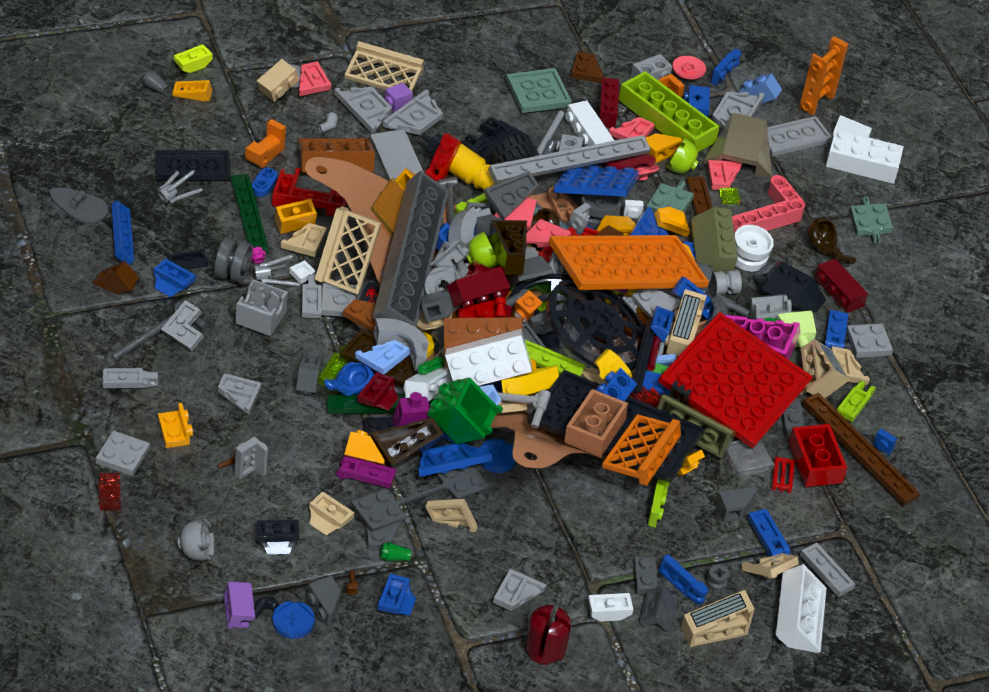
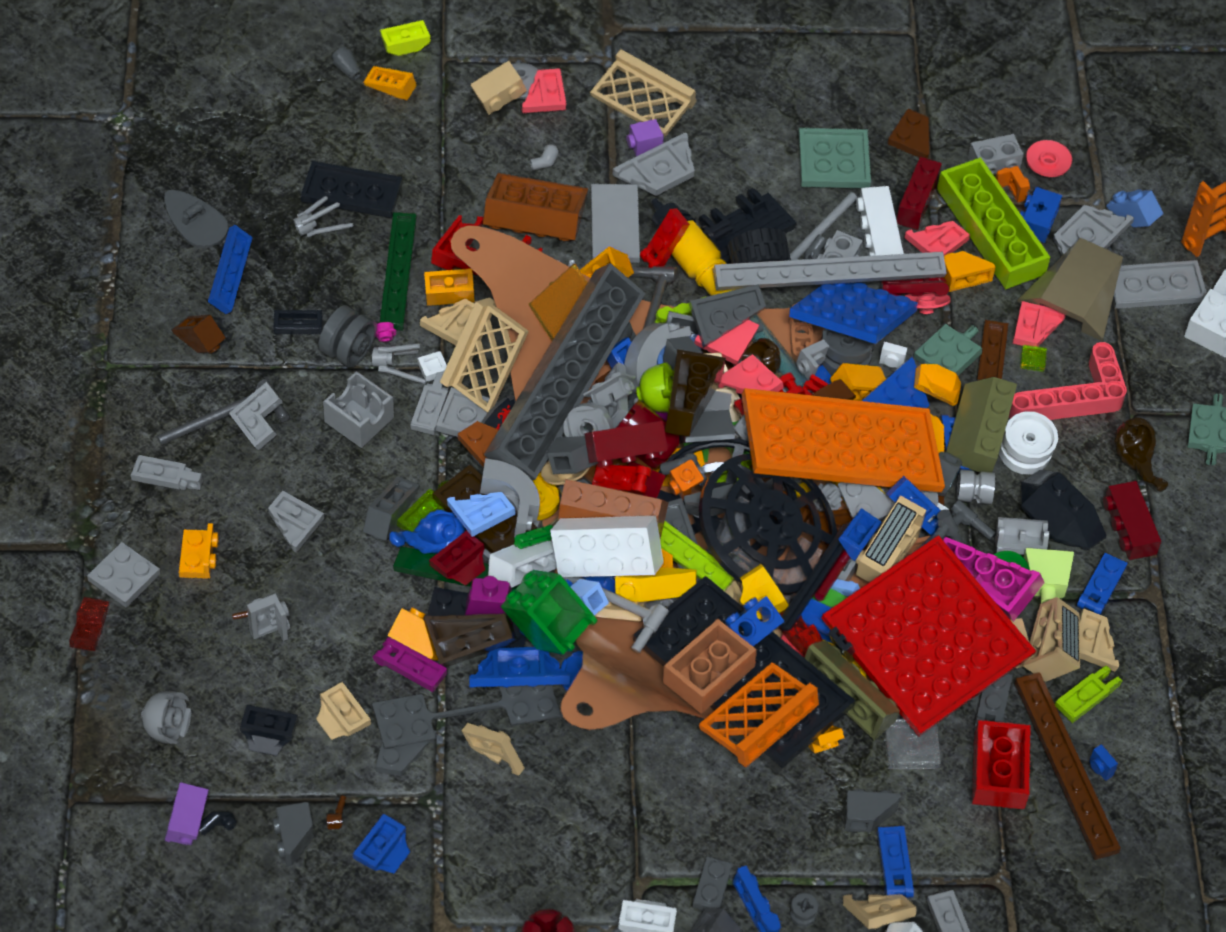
camera: 20 degrees right, 10 degrees up
blue slope [154,258,196,297] -> none
orange piece [245,119,286,168] -> none
blue plate [252,168,278,197] -> none
blue tile [272,601,315,639] -> none
light grey wing [334,87,392,133] -> none
green cone [380,541,411,562] -> none
light grey wing [493,569,546,611] -> none
lime hinge [648,478,669,528] -> none
lime cylinder [666,138,699,174] -> none
blue hinge [711,49,742,85] -> none
red tile [772,457,795,493] -> none
light grey plate [846,323,893,358] -> none

